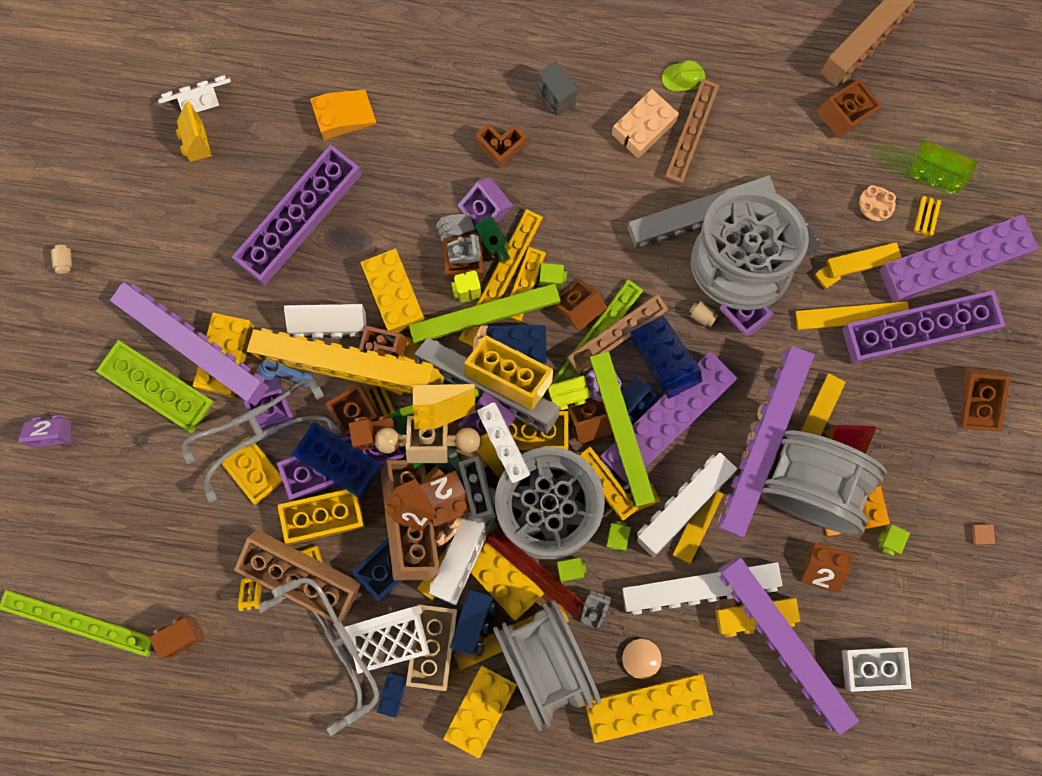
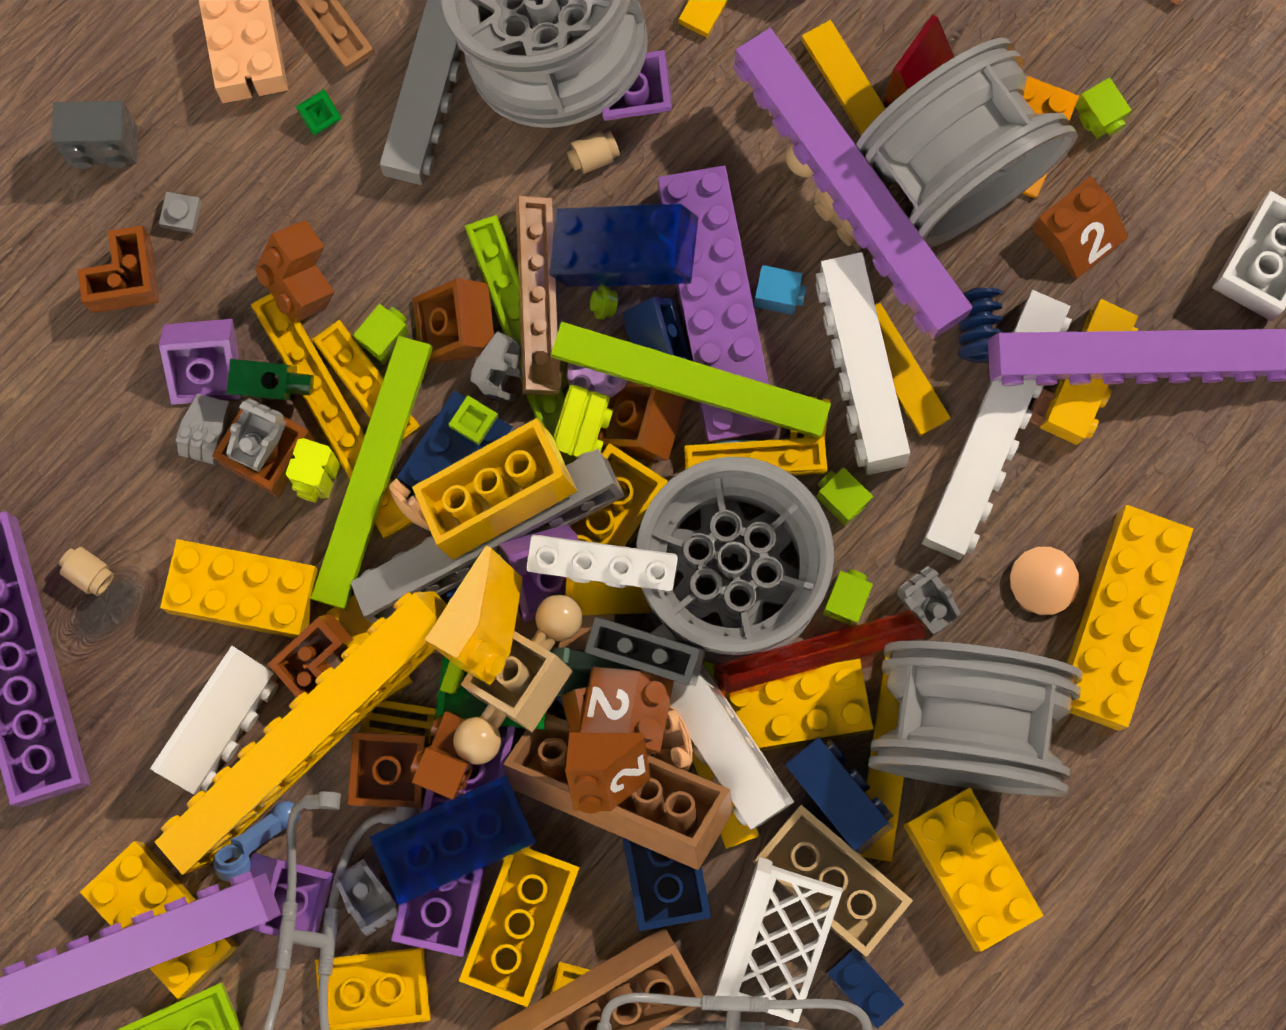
camera: 55 degrees left, 0 degrees up
none -> tan brick [59,547,114,596]
none -> light grey plate [159,192,202,234]
none -> dark orange brick [255,219,334,324]
none -> green tile [294,89,342,136]
none -> light grey hand [334,859,398,936]
none -> lime plate [448,395,498,446]
none -> light grey hand [470,332,522,402]
none -> lime plate [590,285,618,320]
none -> dark azure brick [753,265,807,315]
none -> dark blue piece [958,288,1003,363]

